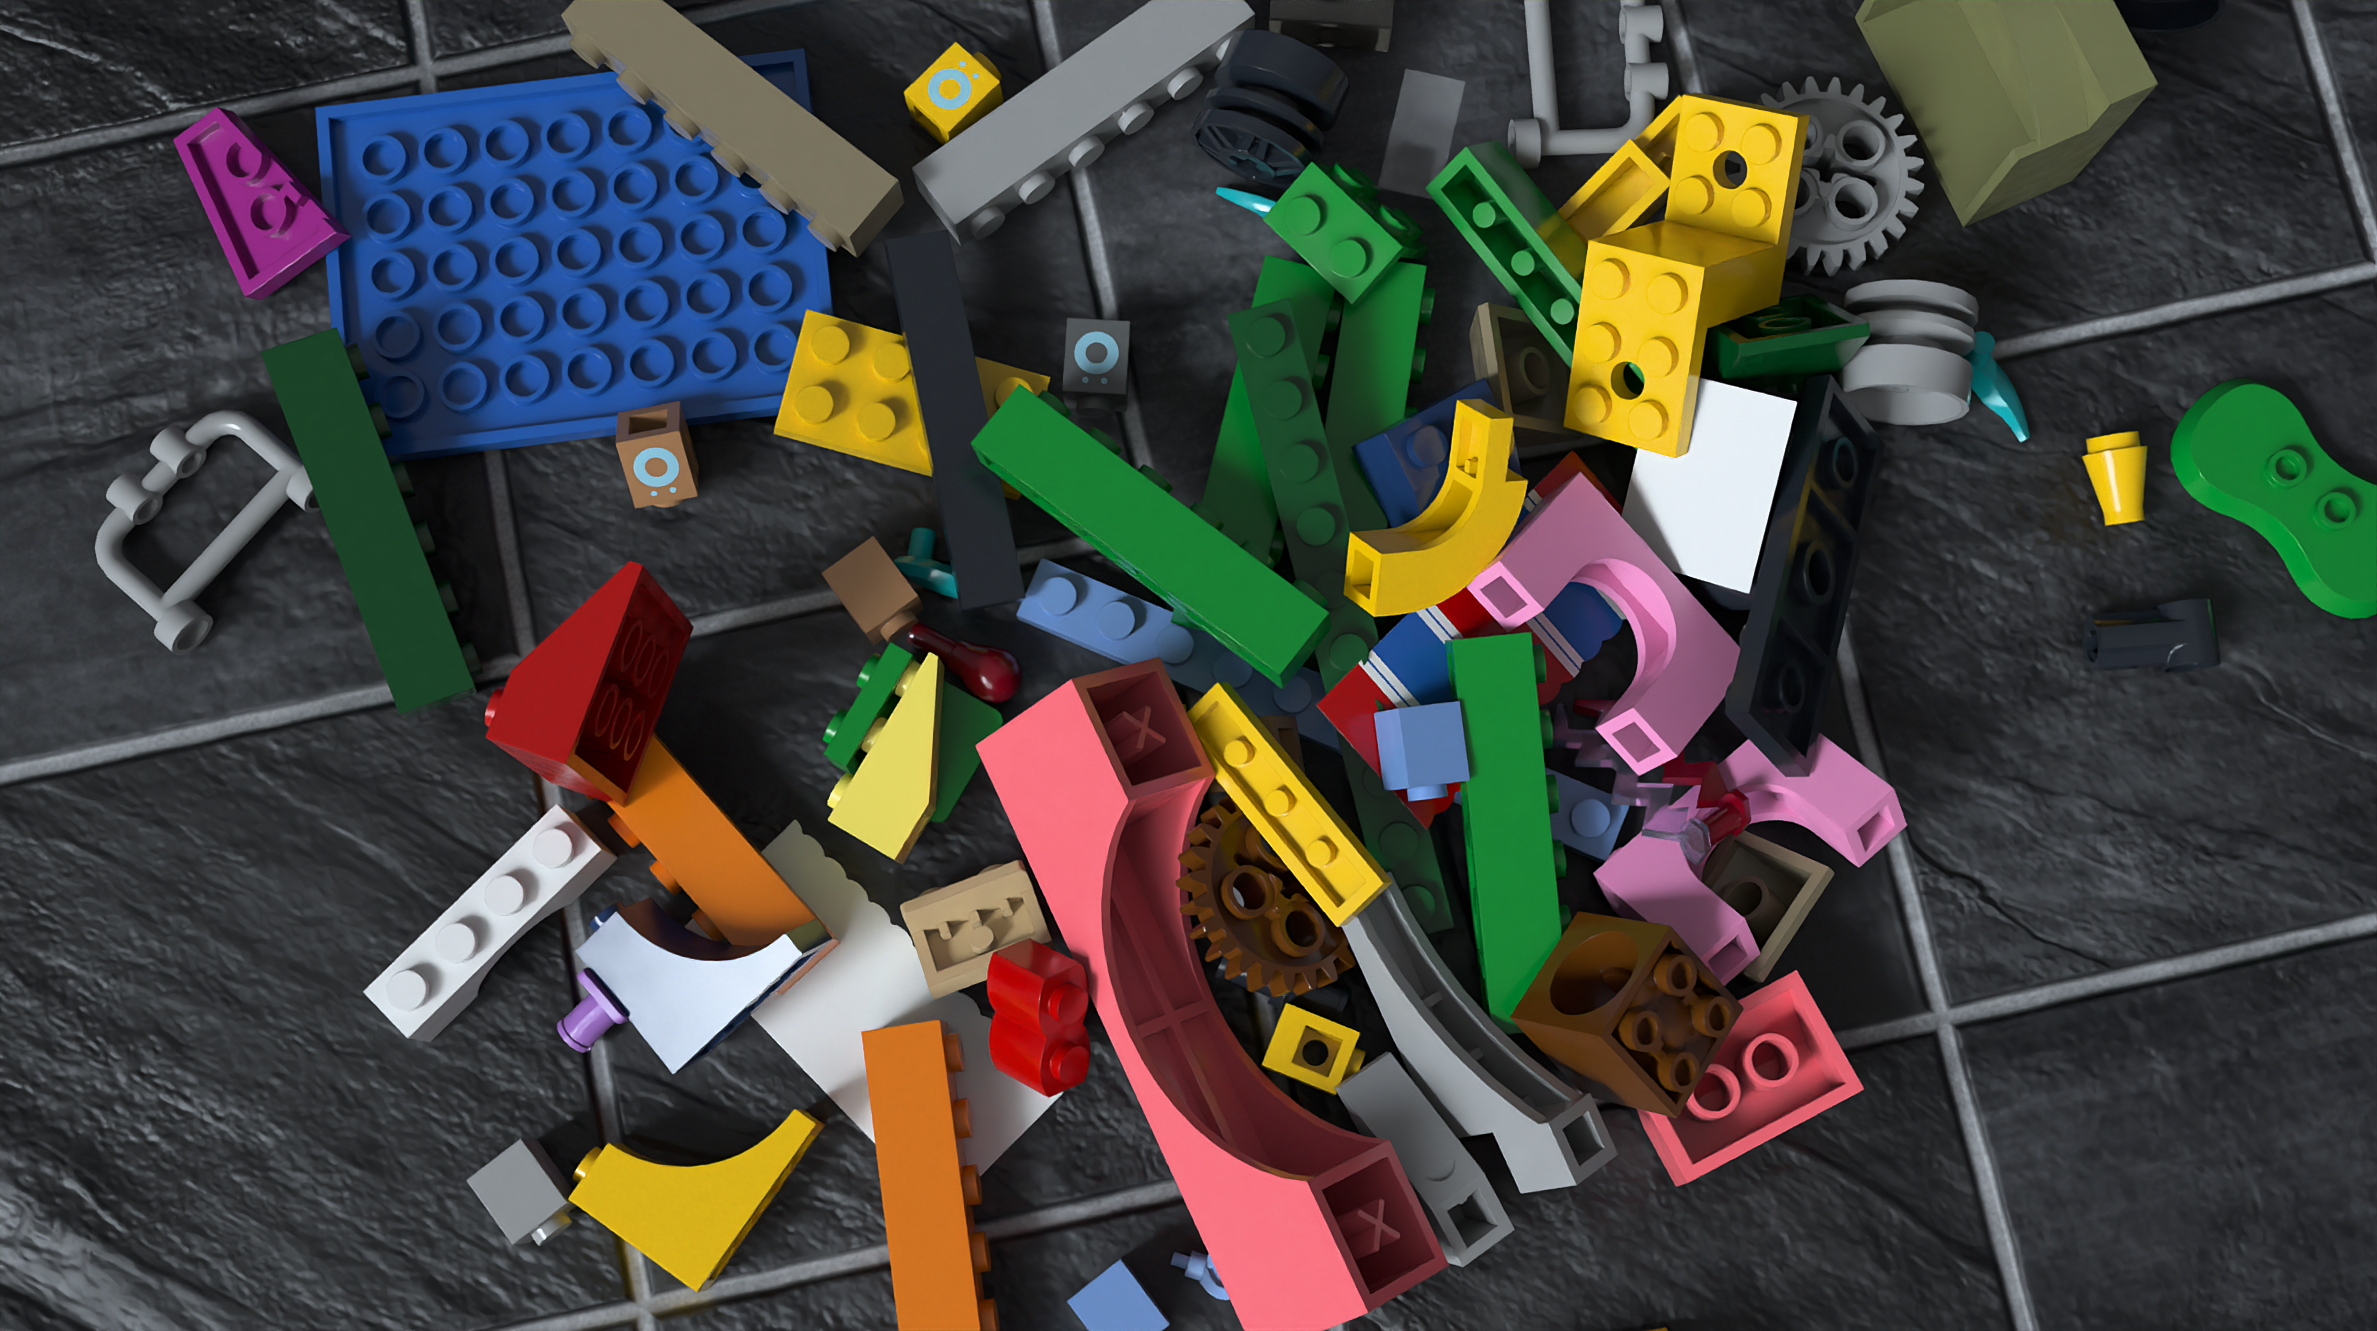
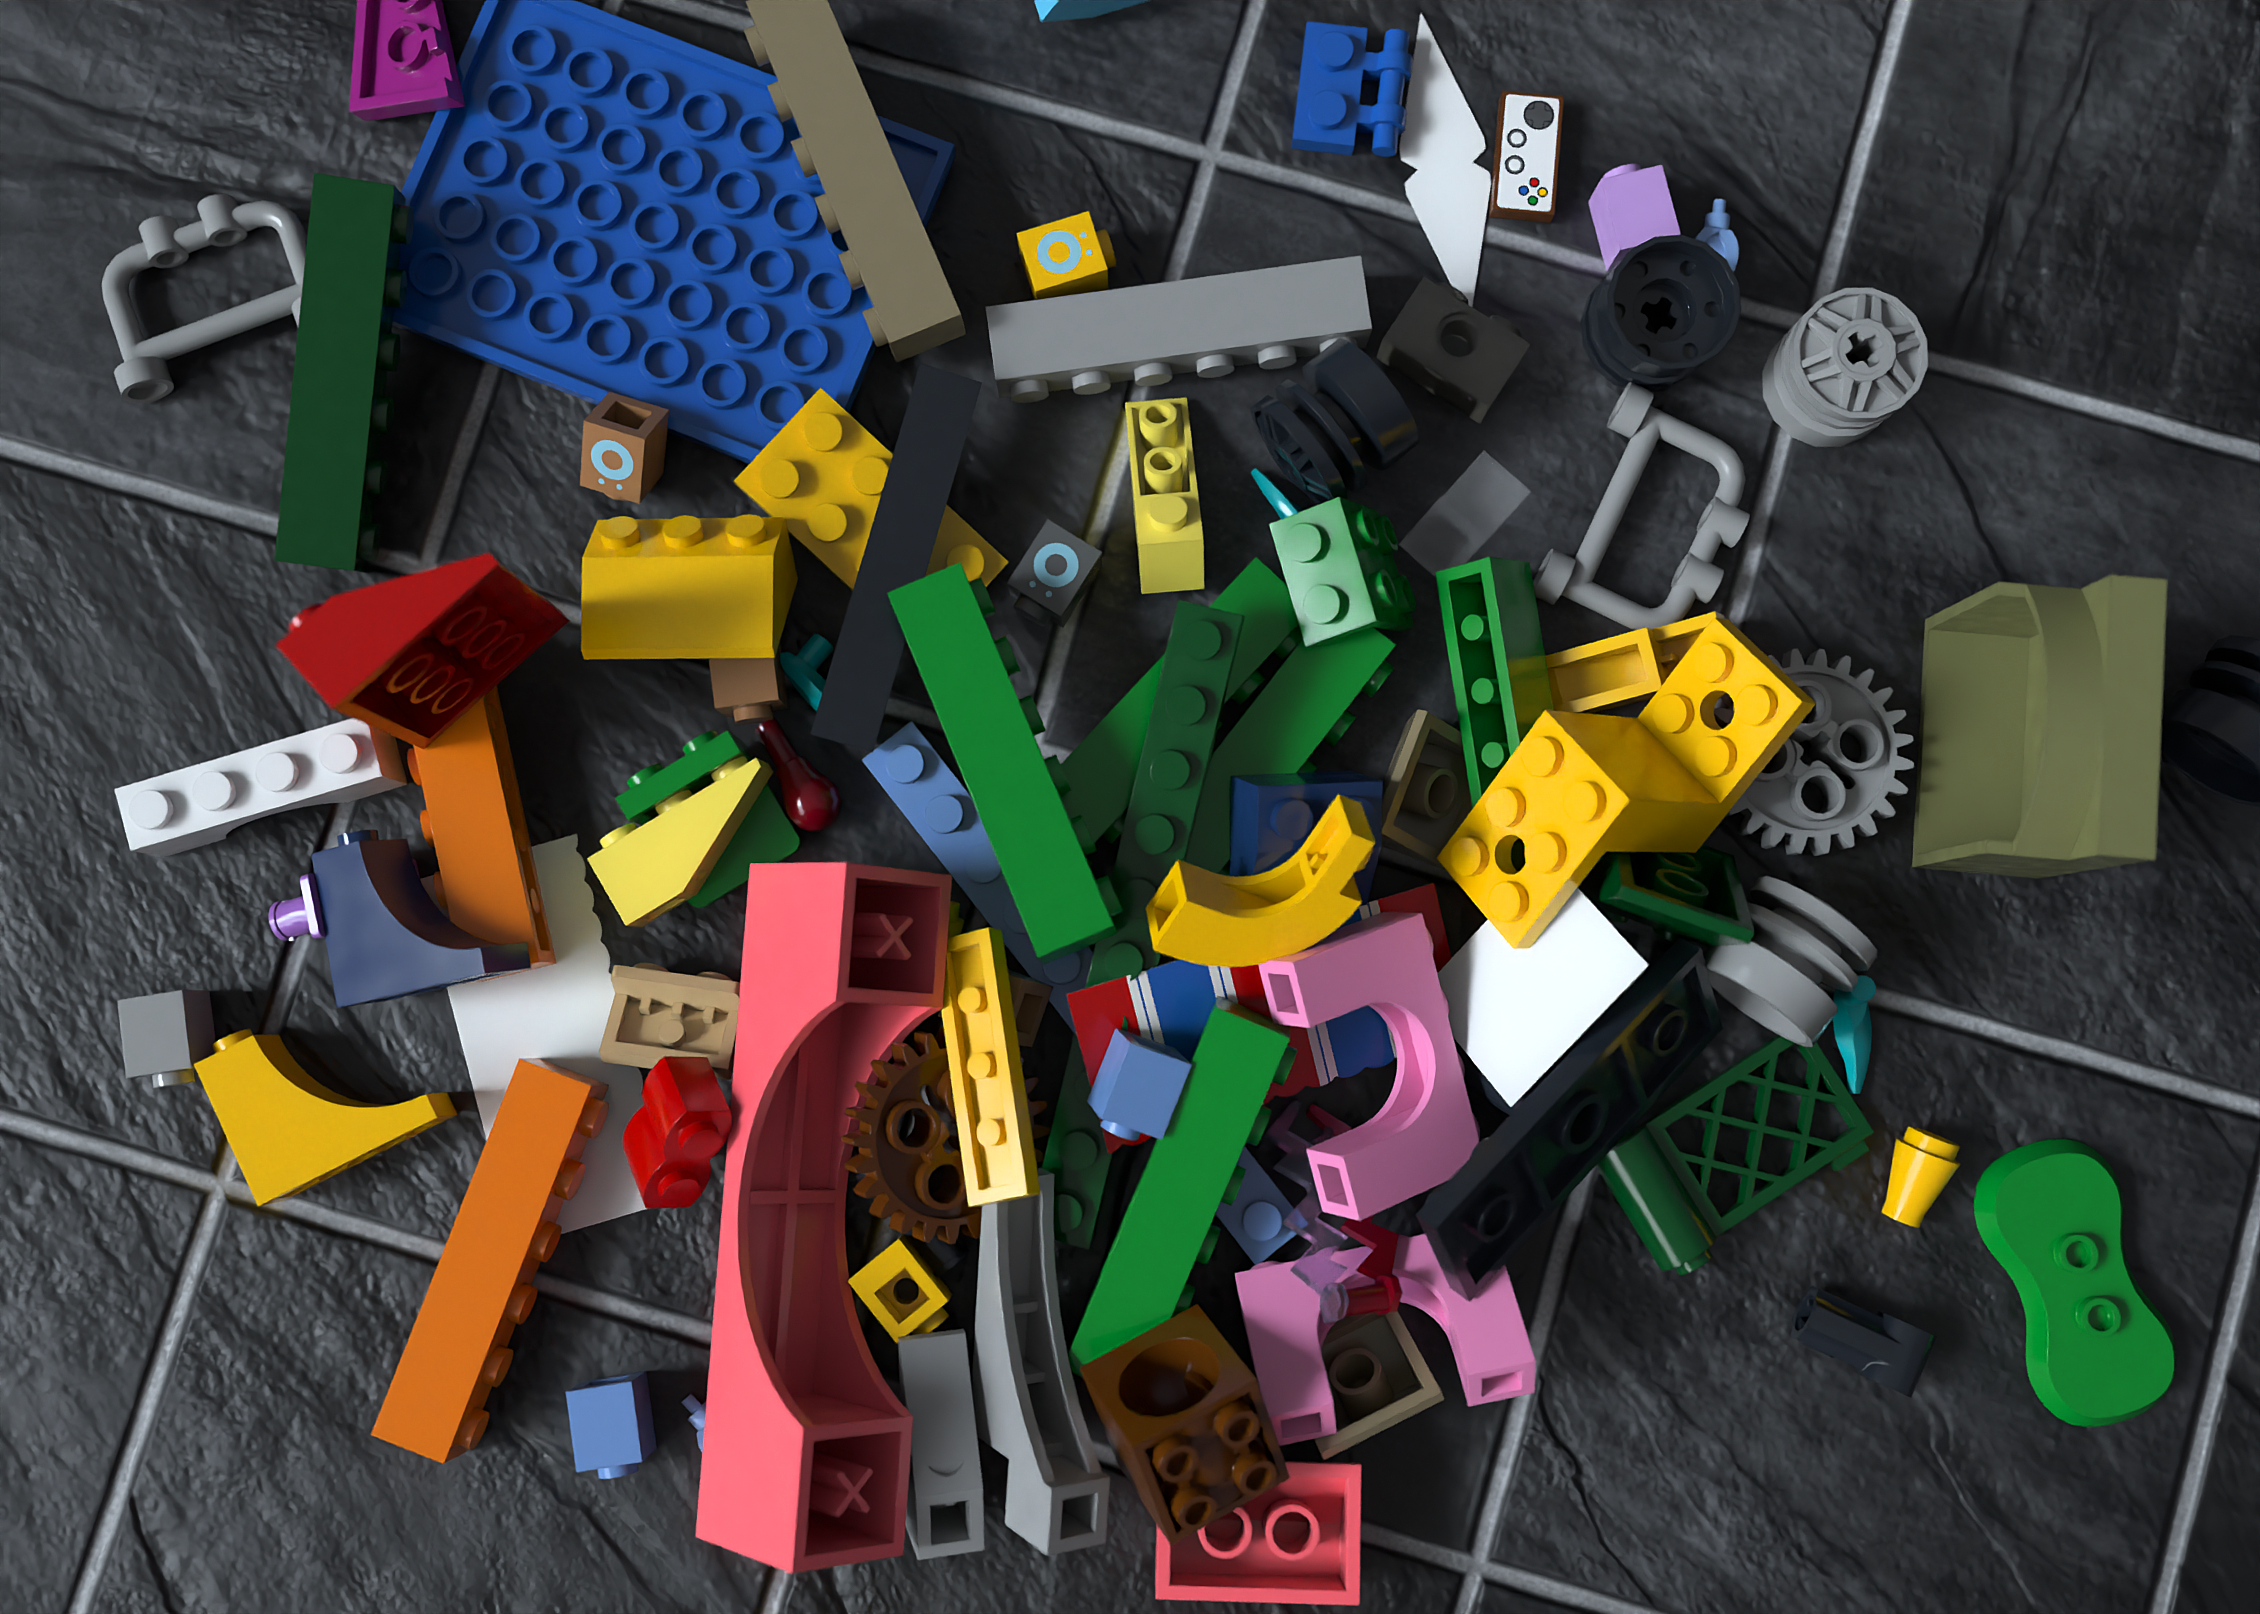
camera: 30 degrees right, 5 degrees up
none -> yellow slope [581,514,798,659]
none -> light yellow slope [1125,397,1204,594]
none -> dark green piece [1596,1035,1874,1275]

